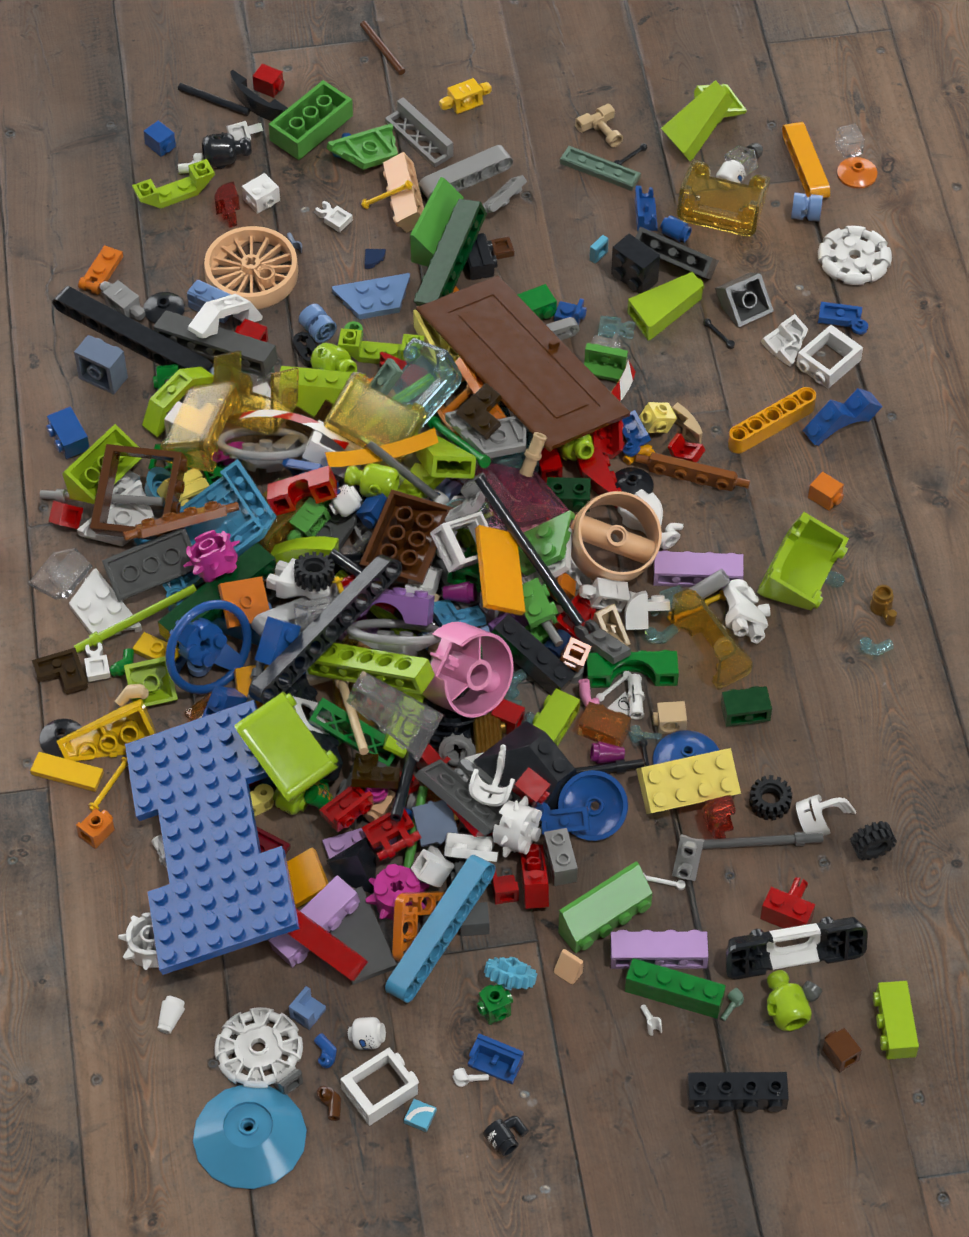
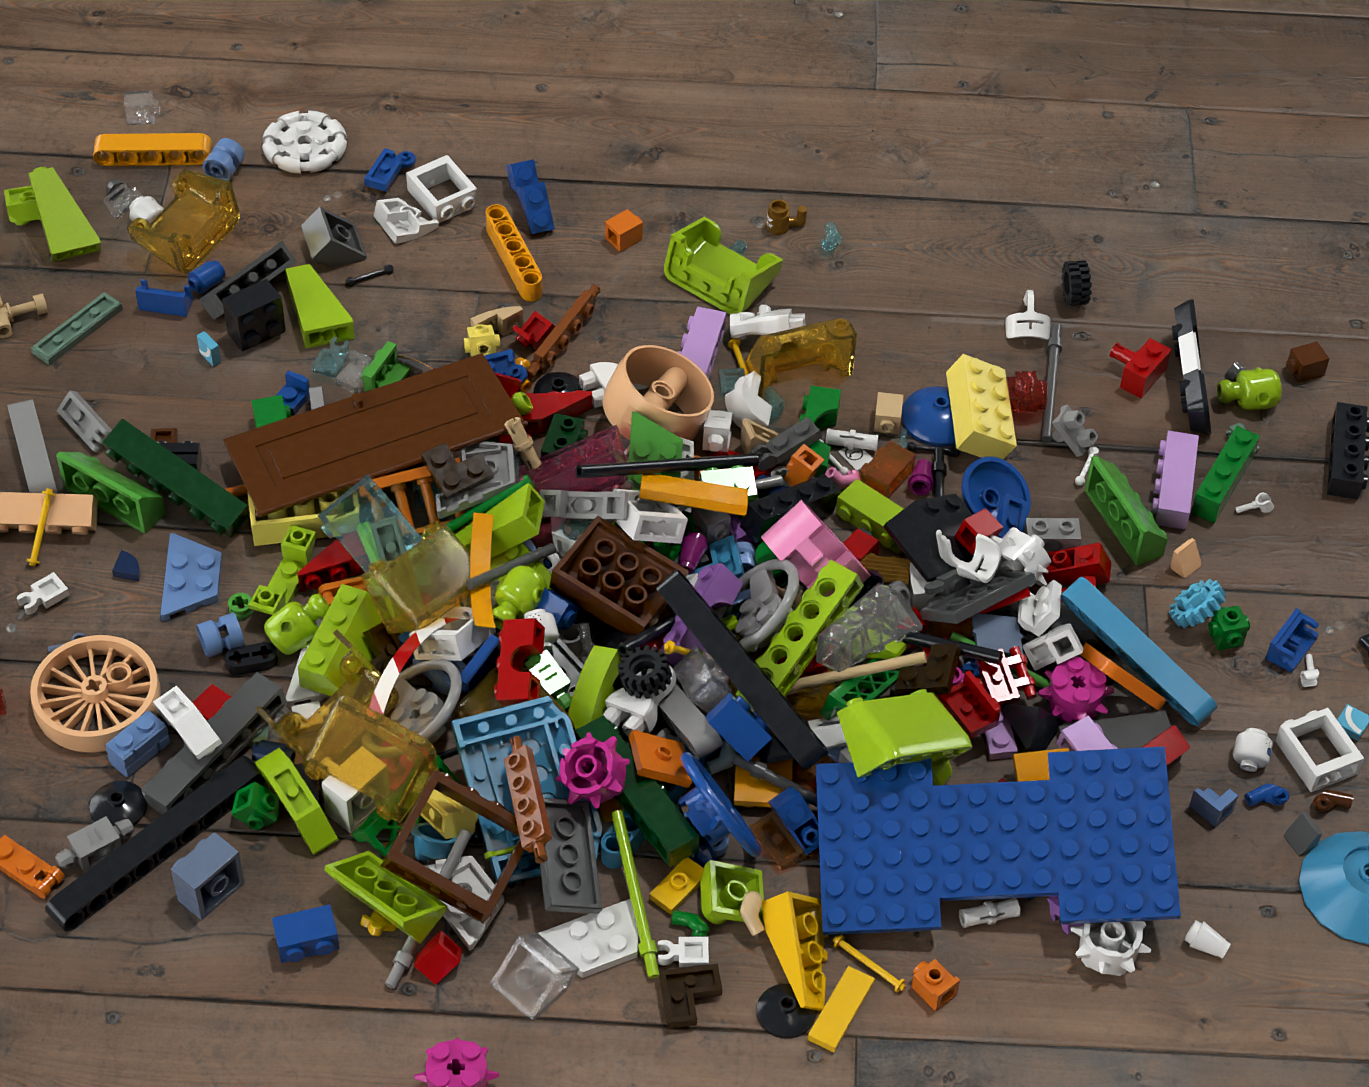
camera: 80 degrees left, 5 degrees down
white plate [215,1007,303,1088] -> none
black hinge [614,143,648,166] -> none
light grey piece [684,569,730,605] -> none
dark green brick [721,686,772,727] -> none
black tyre [749,775,792,821] -> none
orange dish [837,157,877,189] -> none
lime brick [873,981,919,1059] -> none

